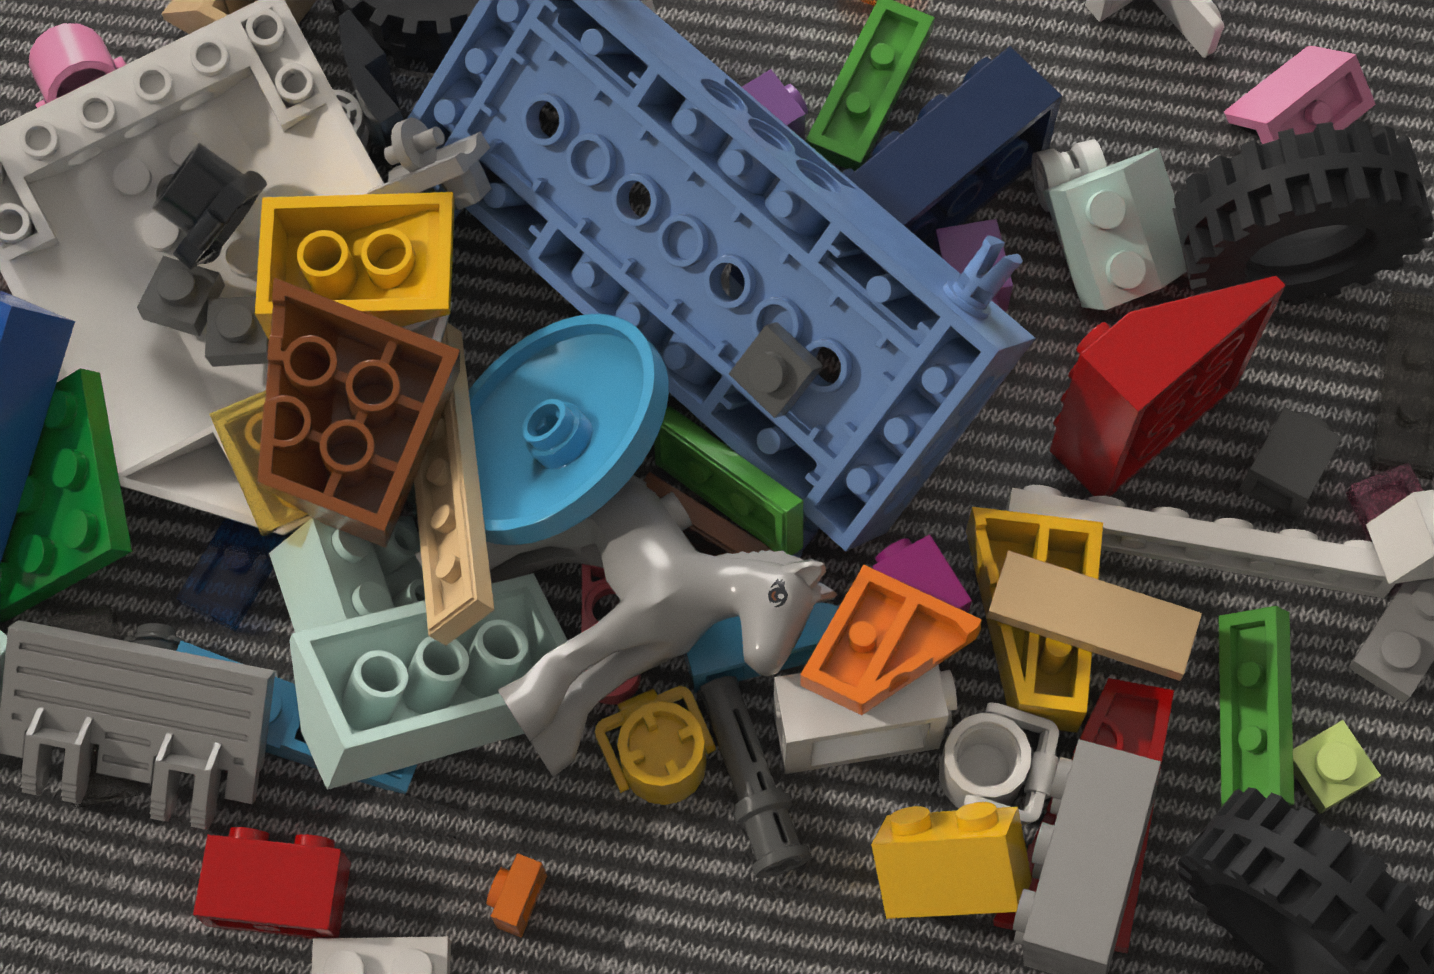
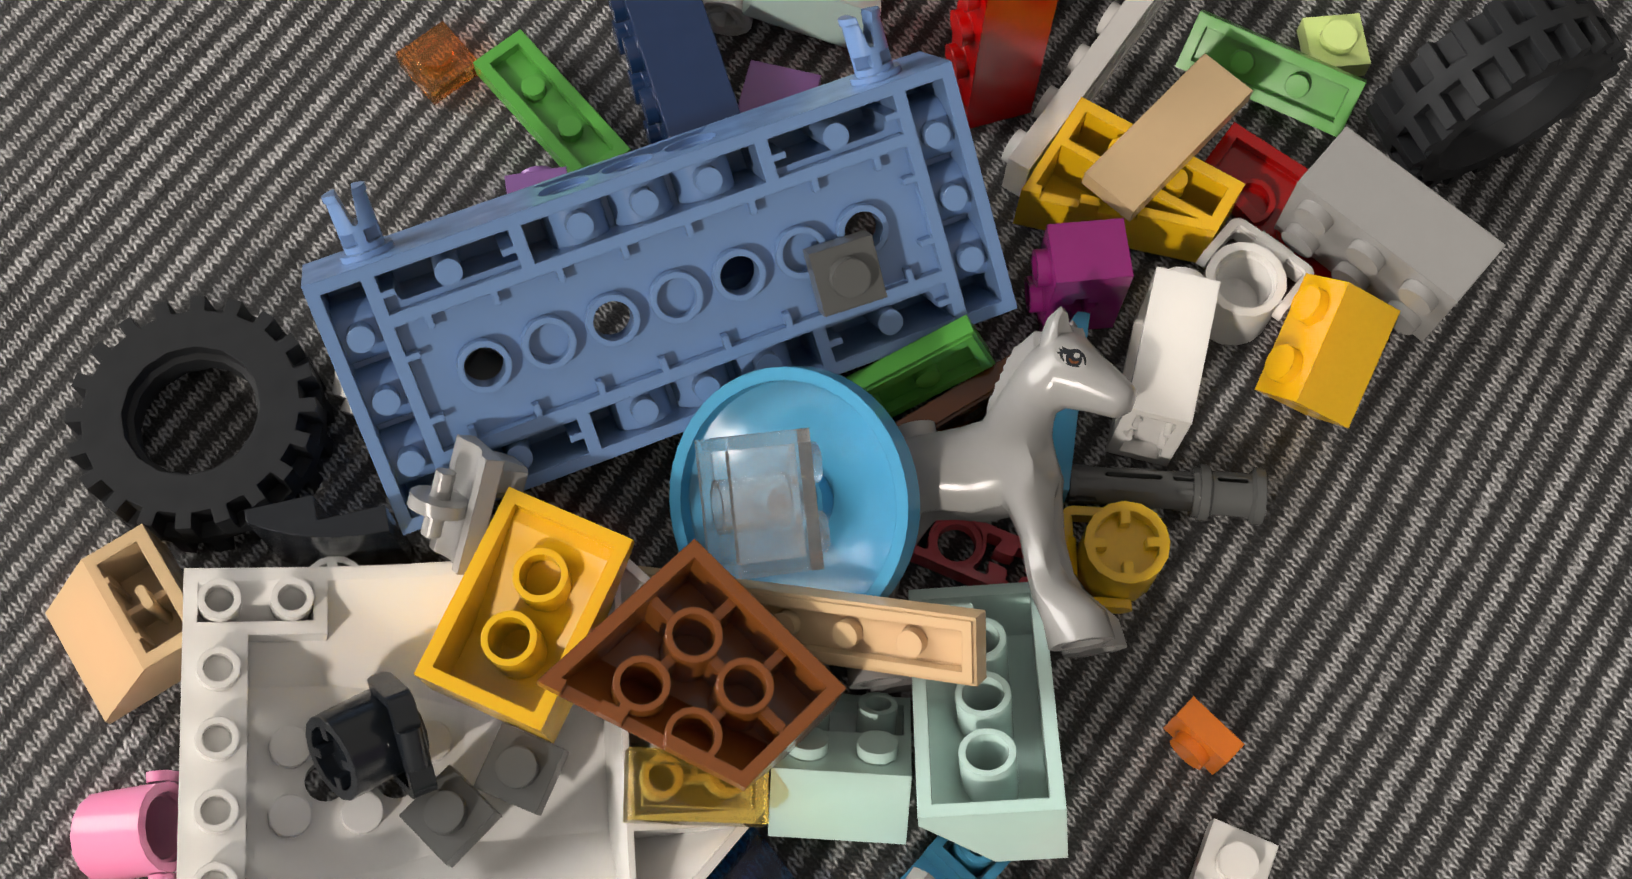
camera: 70 degrees left, 0 degrees up
orange wing [800,565,982,715] -> none
none -> clear slope [694,428,830,580]

